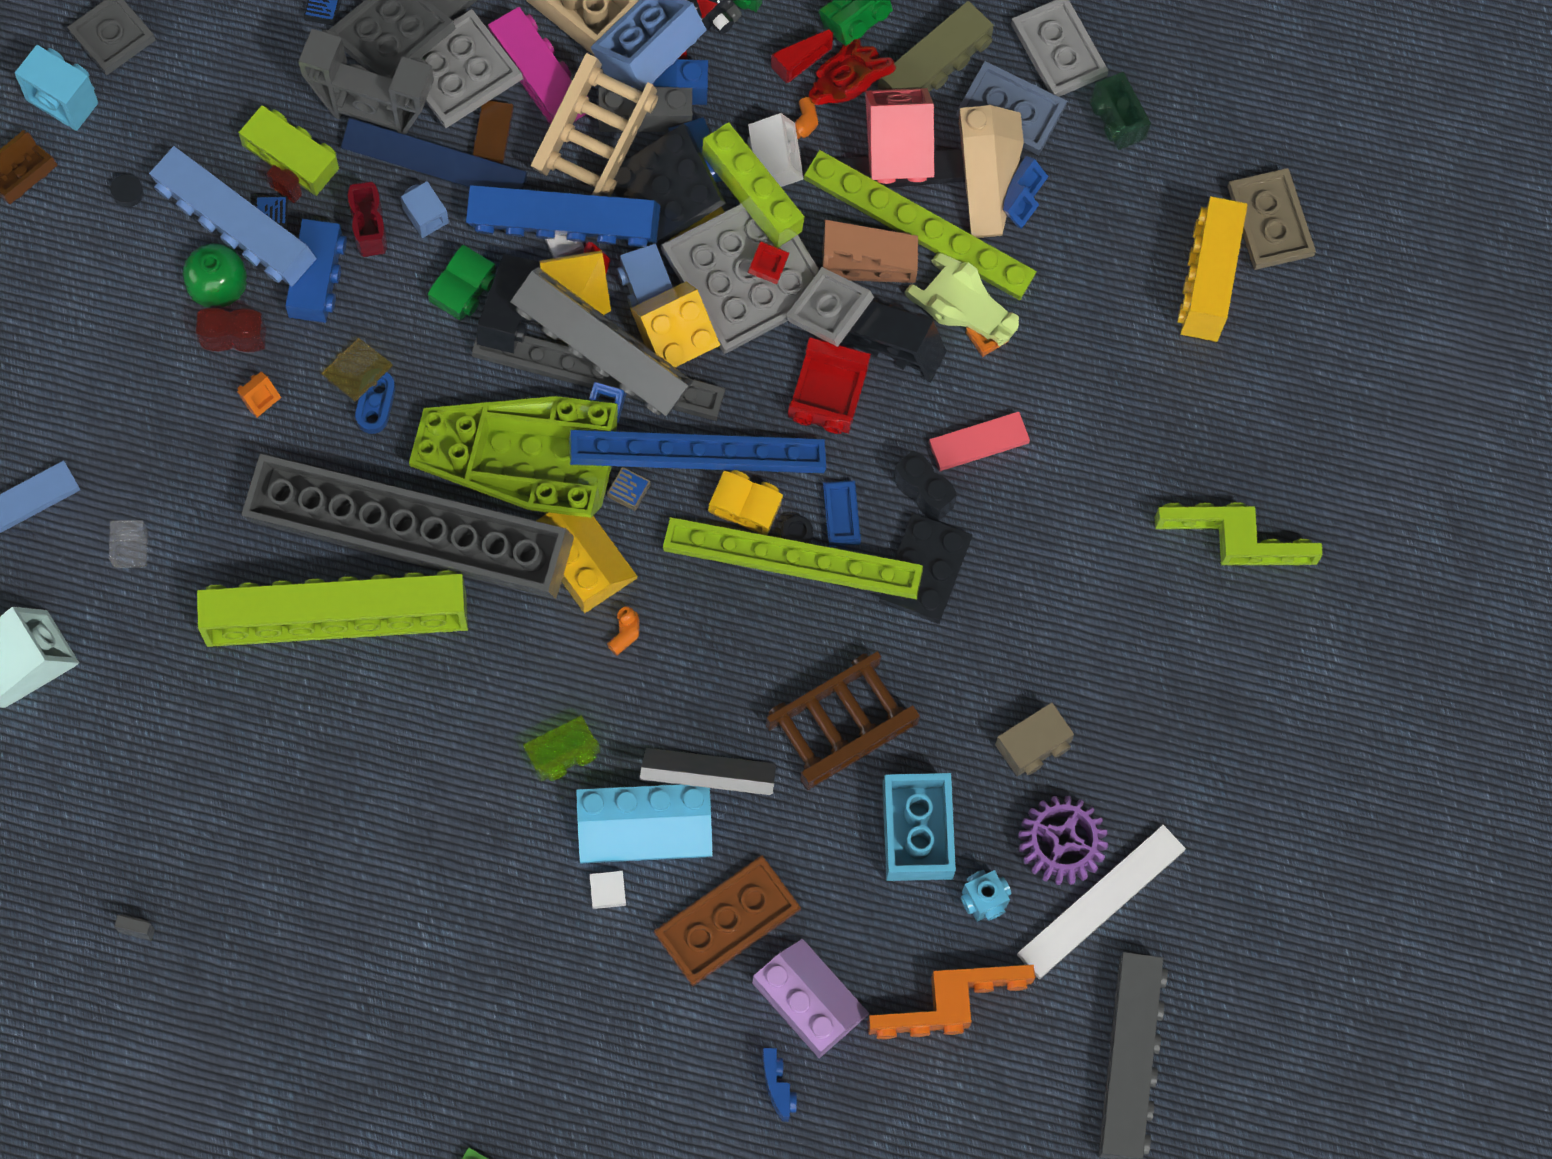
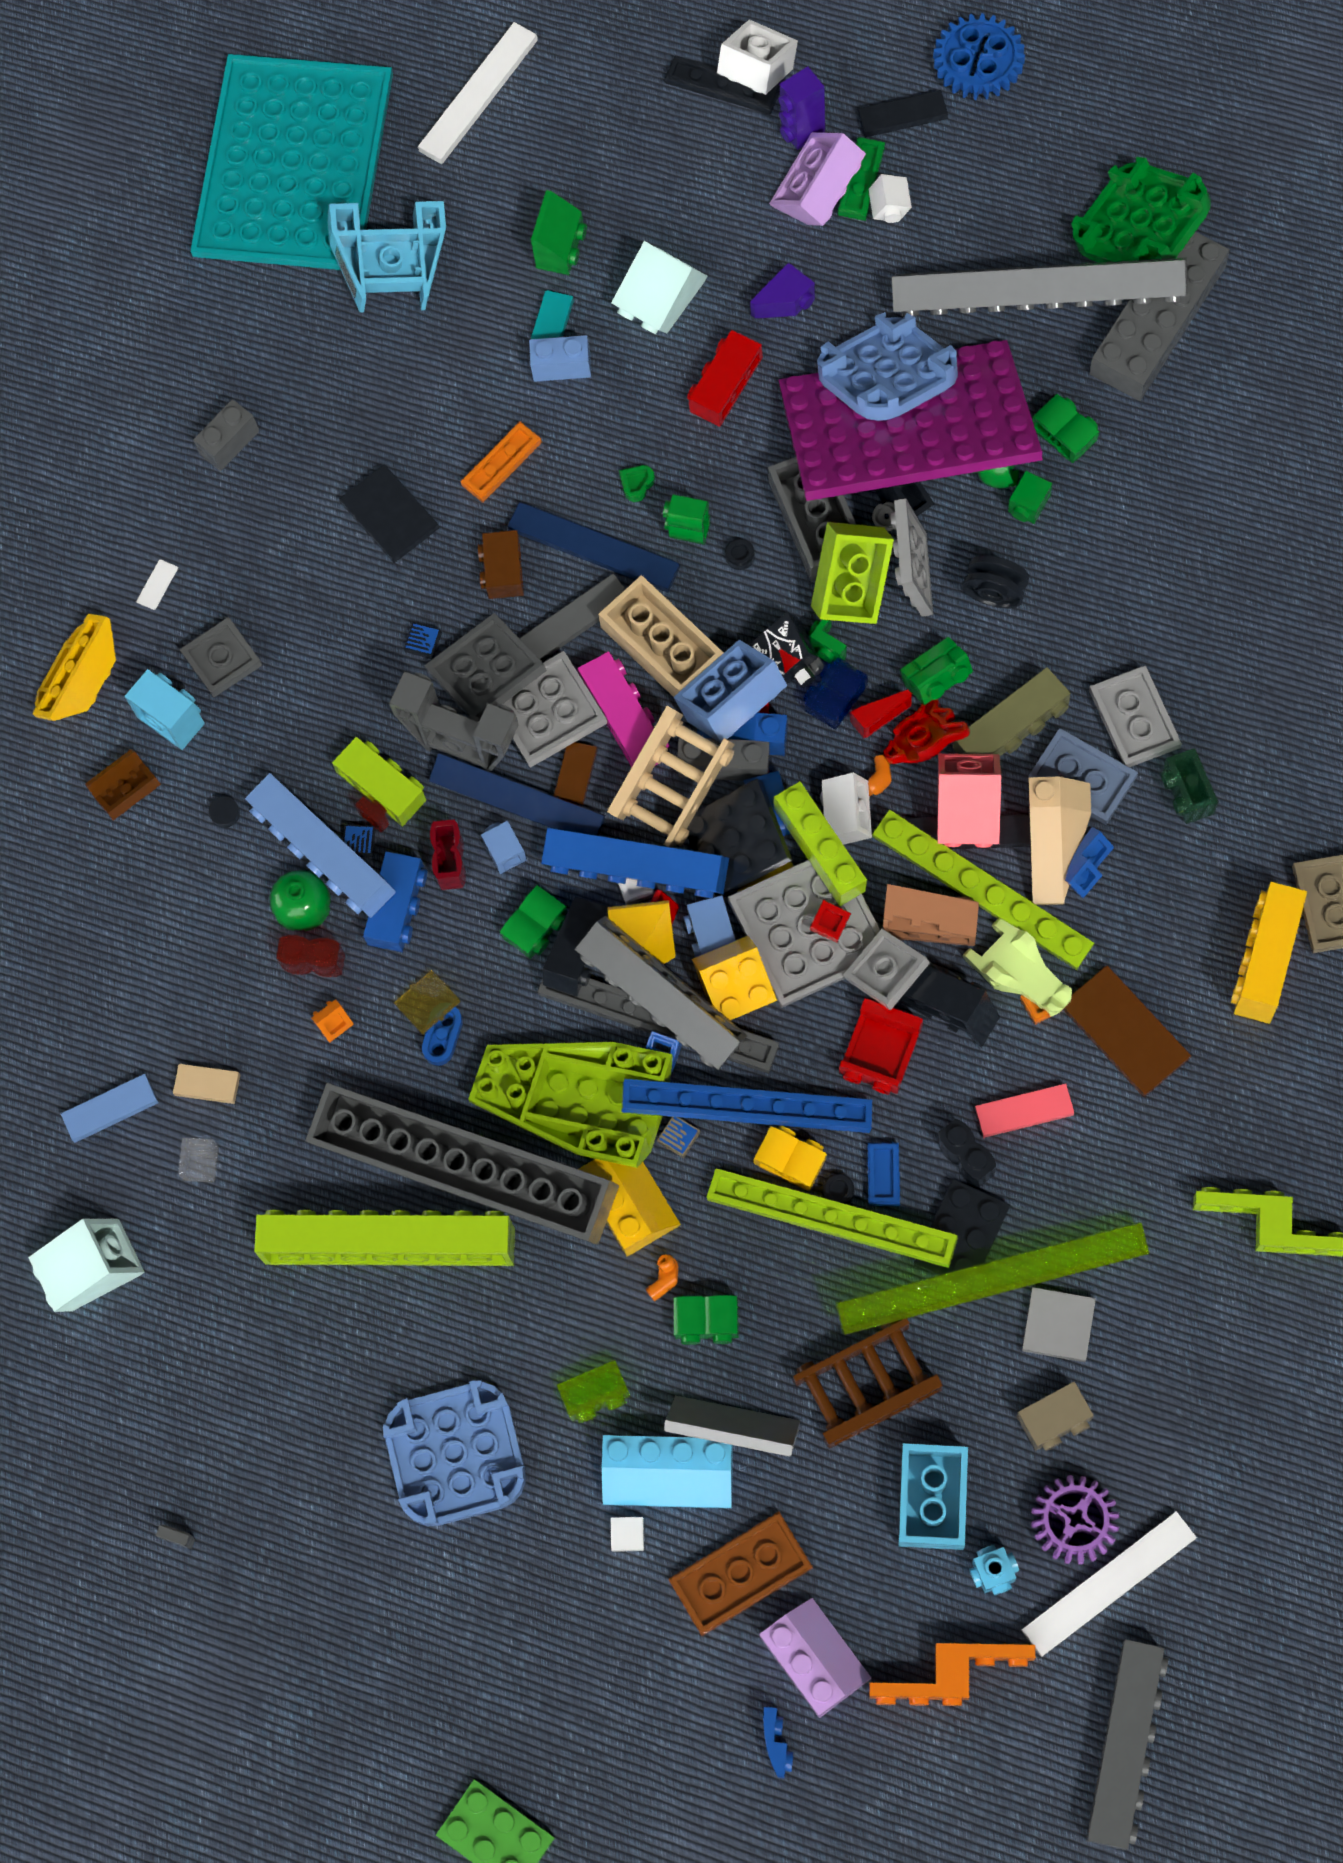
camera: 20 degrees right, 0 degrees up
none -> tan tile [173,1064,240,1104]
none -> medium blue tile [383,1381,526,1526]
none -> green brick [673,1295,739,1345]
none -> clear blue brick [803,657,868,730]
none -> clear neon green plate [835,1222,1149,1335]
none -> light grey tile [1022,1287,1096,1362]
none -> reddish brown tile [1063,965,1191,1097]

